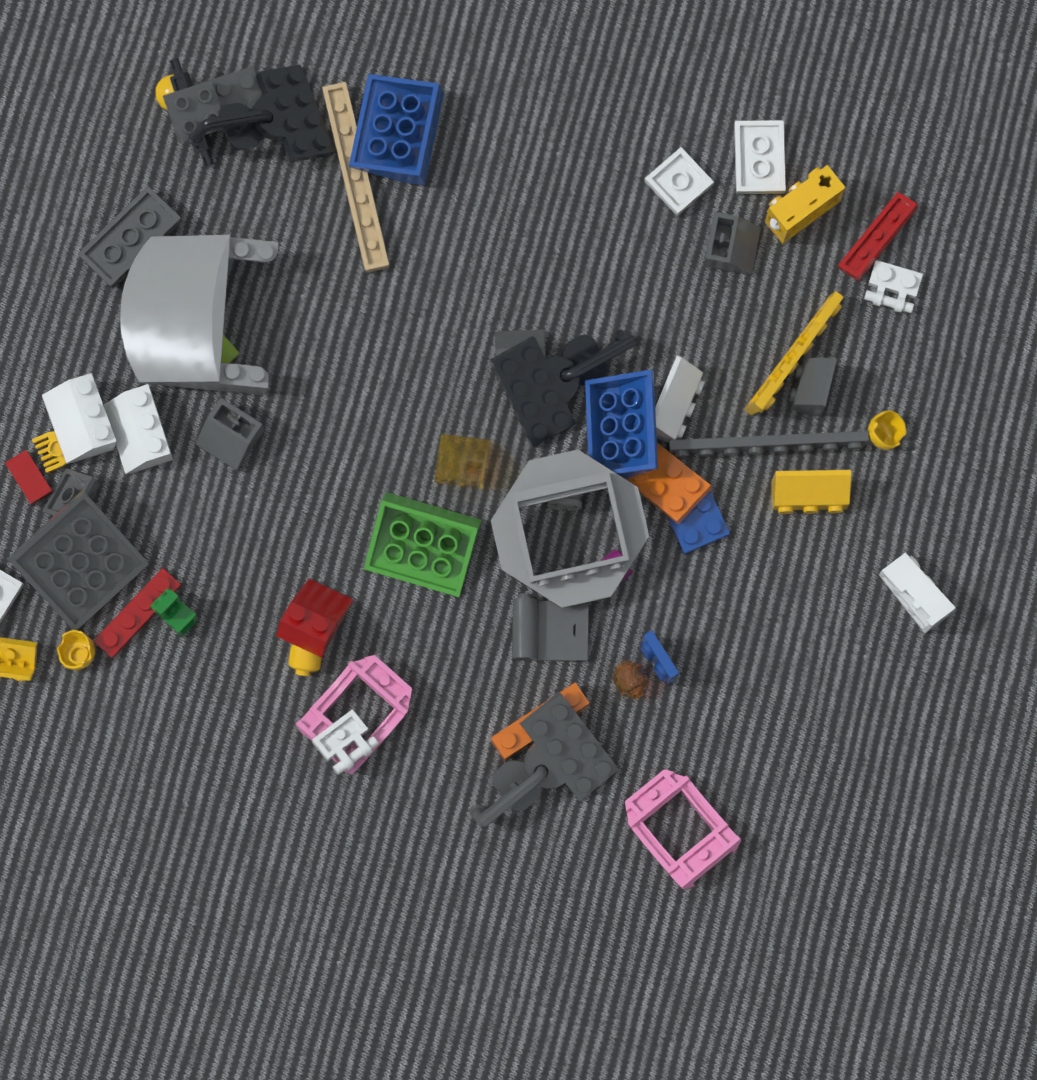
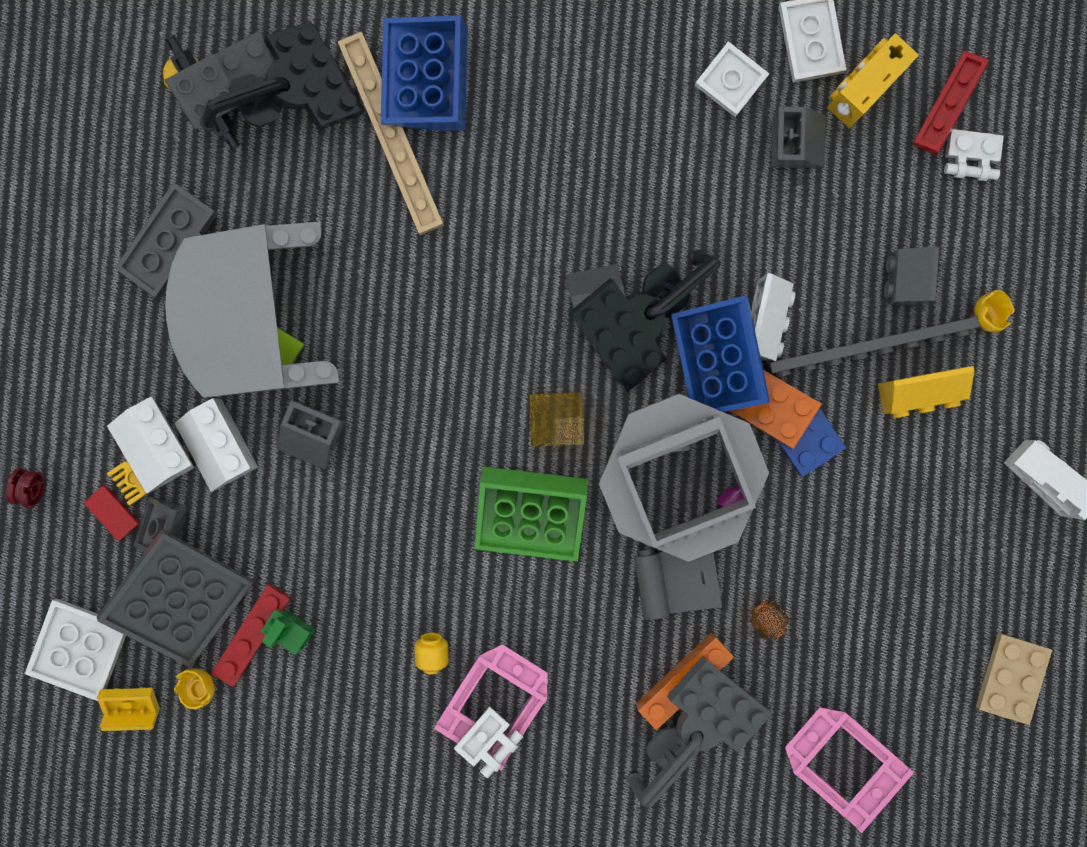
camera: 10 degrees left, 10 degrees up
red slope [276,579,354,658] -> none
blue plate [640,630,679,685] -> none
yellow wing [744,291,844,416] -> none
none -> tan plate [976,633,1052,725]

